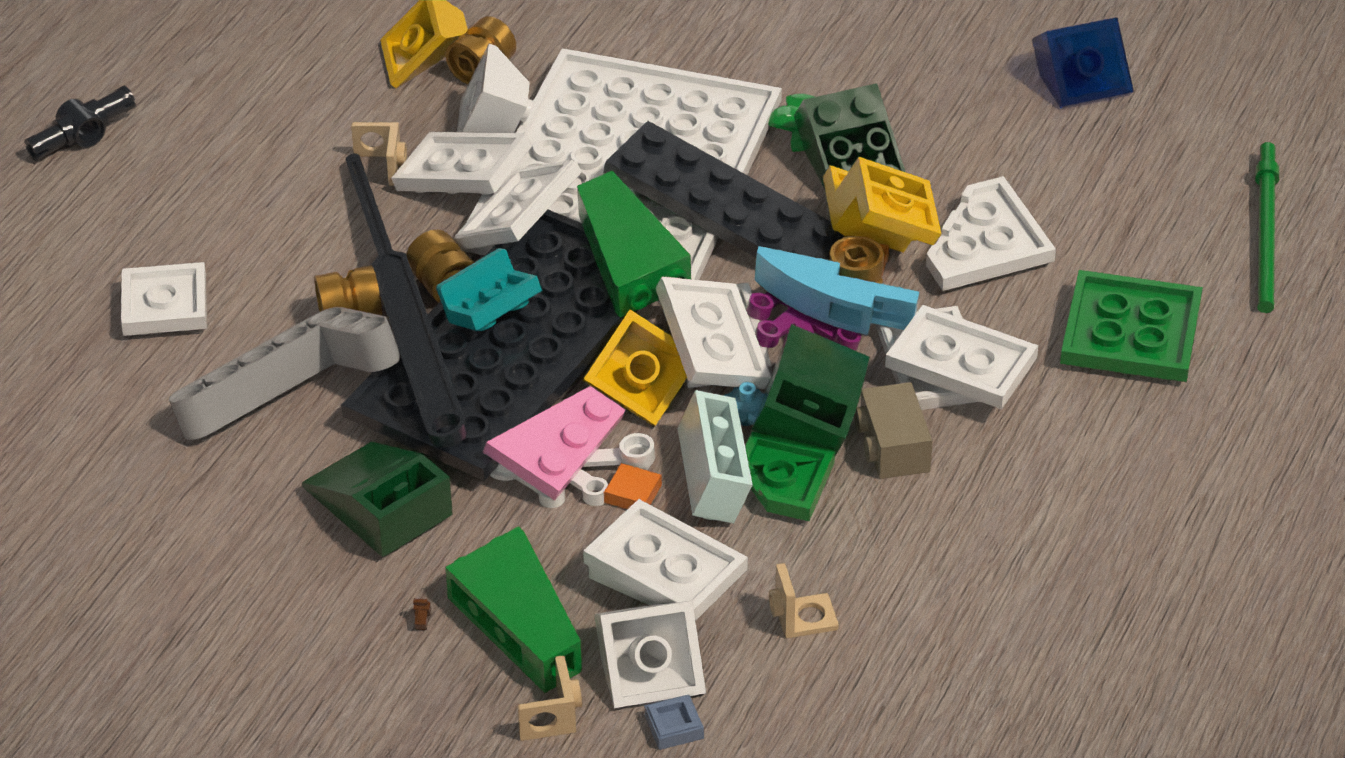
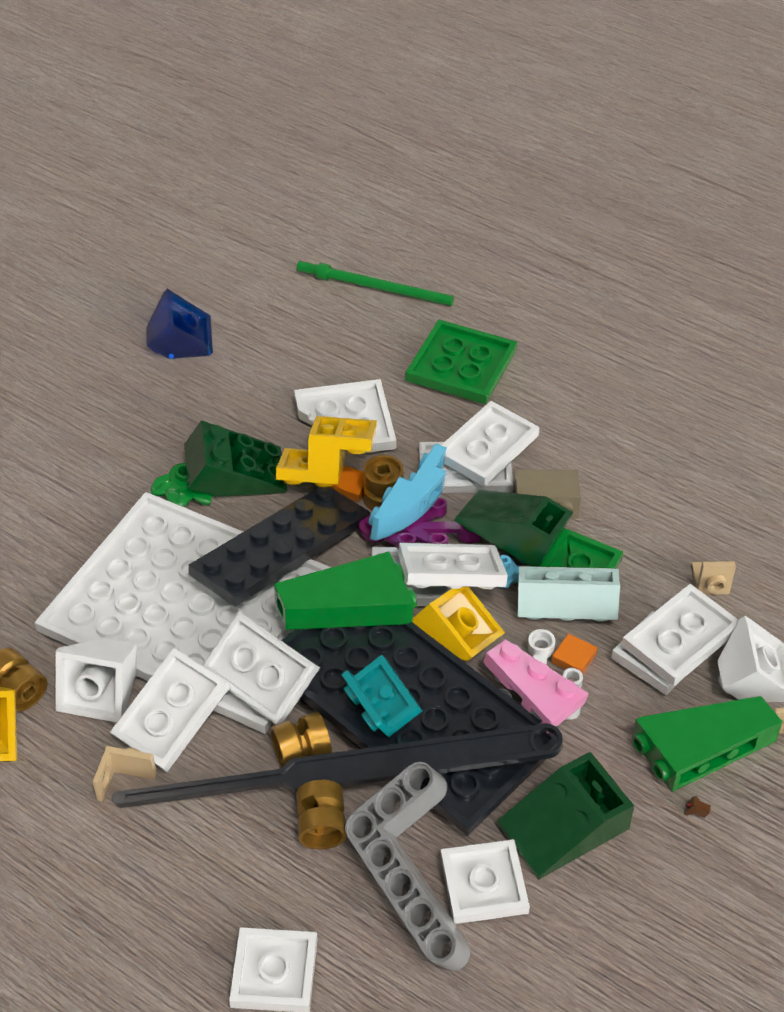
camera: 80 degrees left, 5 degrees up
none -> white plate [440,839,530,924]

